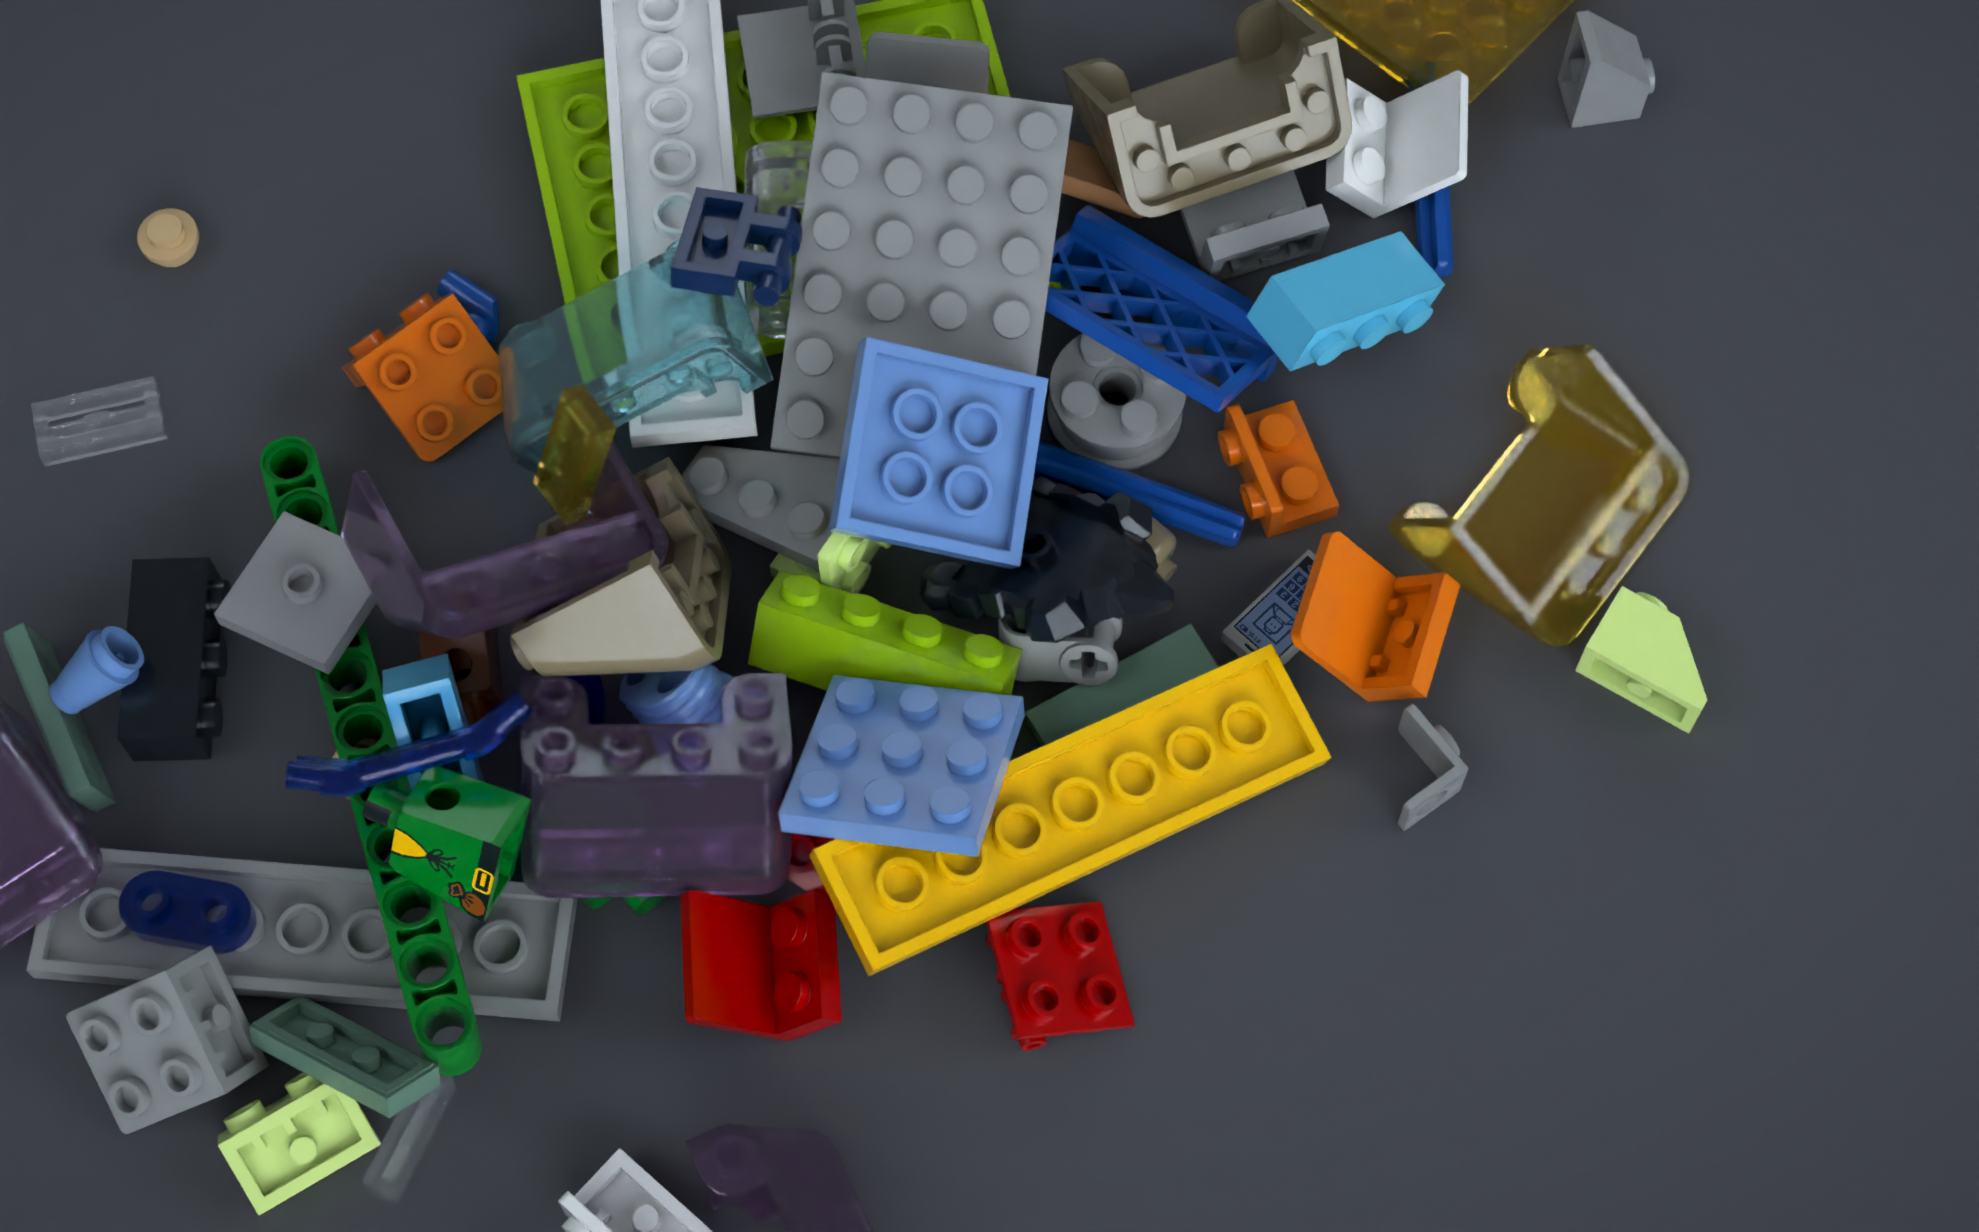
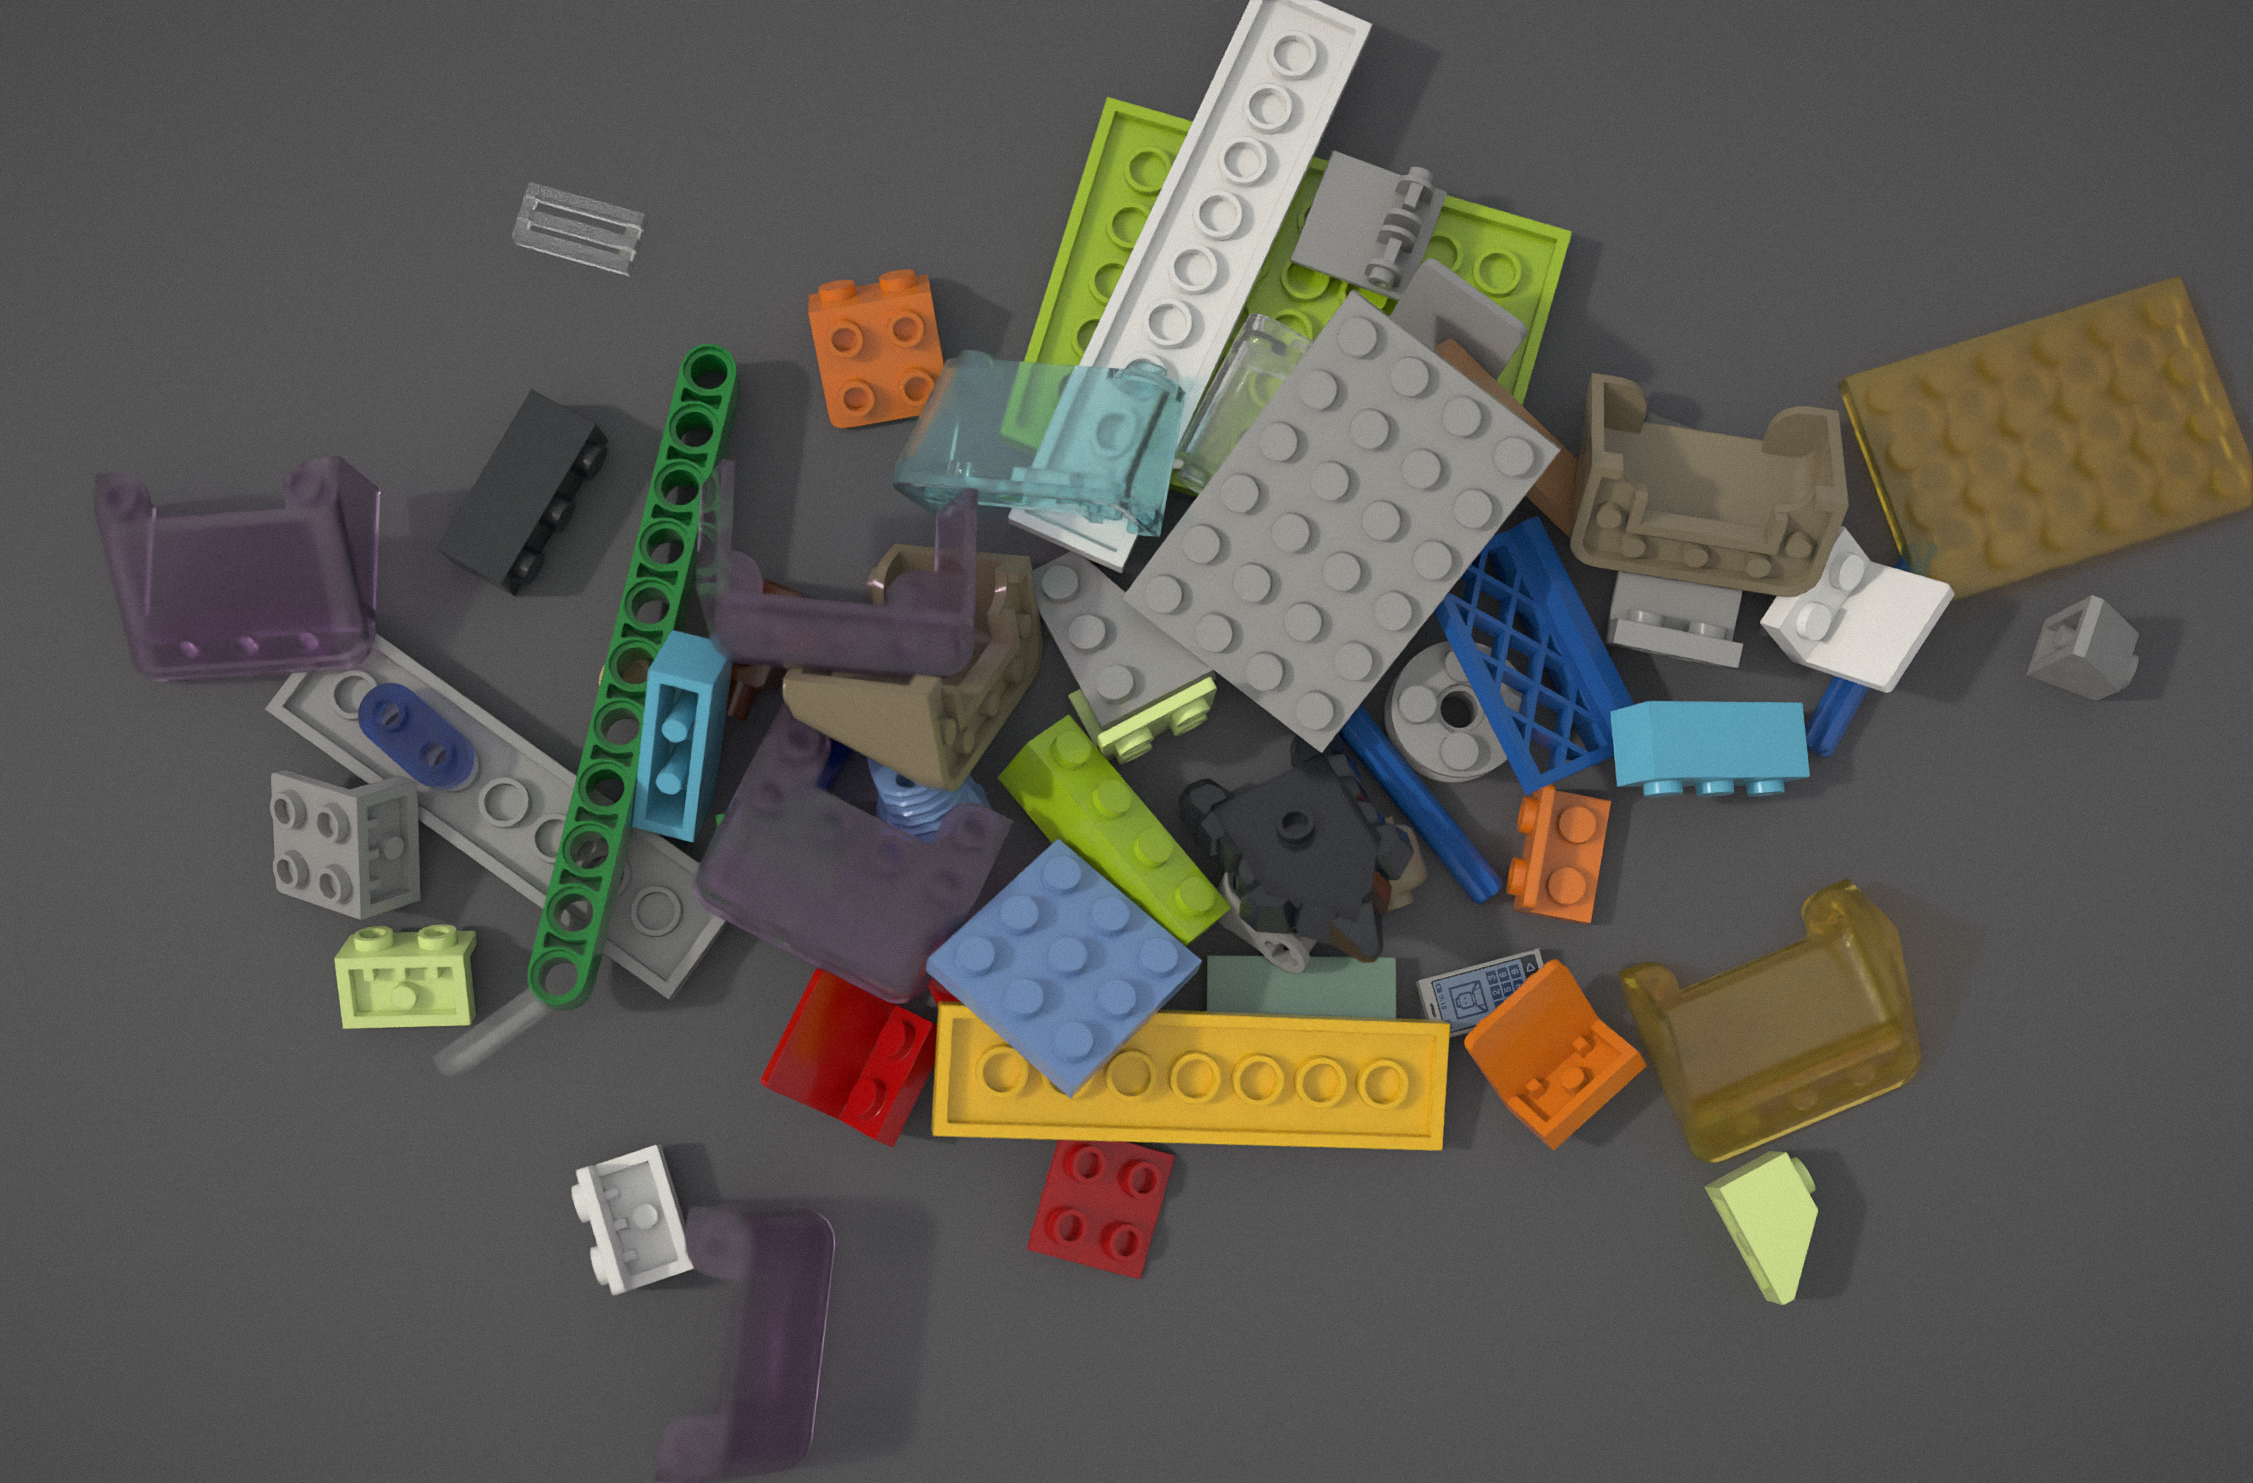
camera: 25 degrees right, 15 degrees up
sand green tile [3,622,117,813] -> none
medium blue cone [49,626,144,714] -> none
tan plate [137,208,199,267] -> none
light grey plate [214,511,398,675] -> none
sand green tile [249,997,441,1118] -> none
clear blue piece [285,690,533,797] -> none
green torso [362,766,531,922] -> none
blue arm [437,270,499,345] -> none
clear yellow tile [533,384,617,525] -> none
dark blue plate [671,187,802,306] -> none
medium blue plate [828,337,1049,569] -> none
light grey bracket [1397,704,1469,831] -> none

